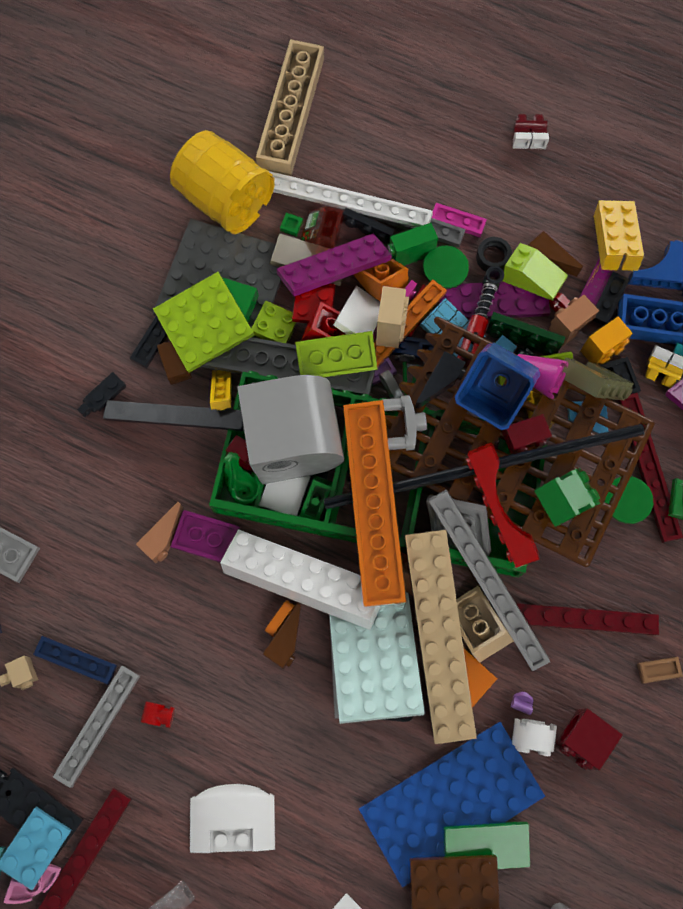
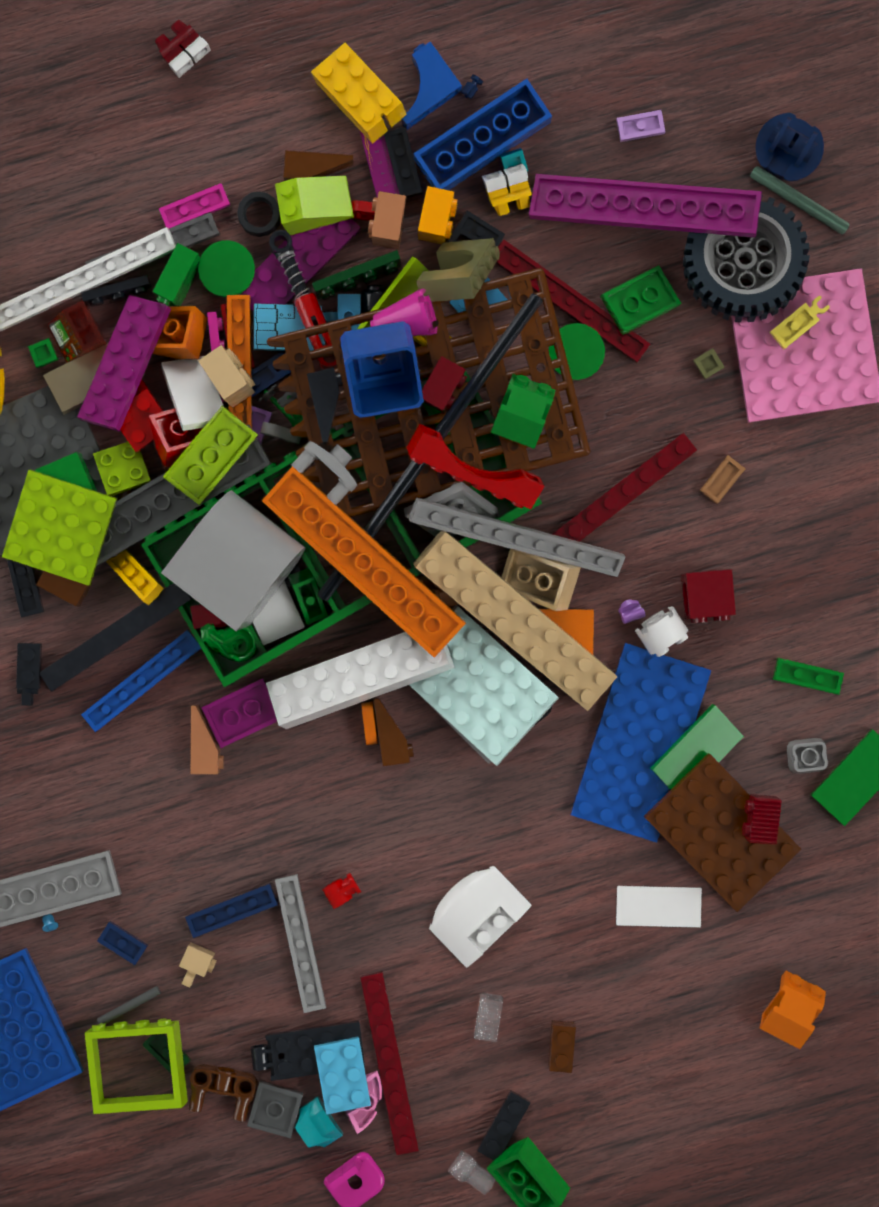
camera: 40 degrees left, 15 degrees up
none -> blue plate [81,630,201,732]
none -> green tile [772,658,844,695]

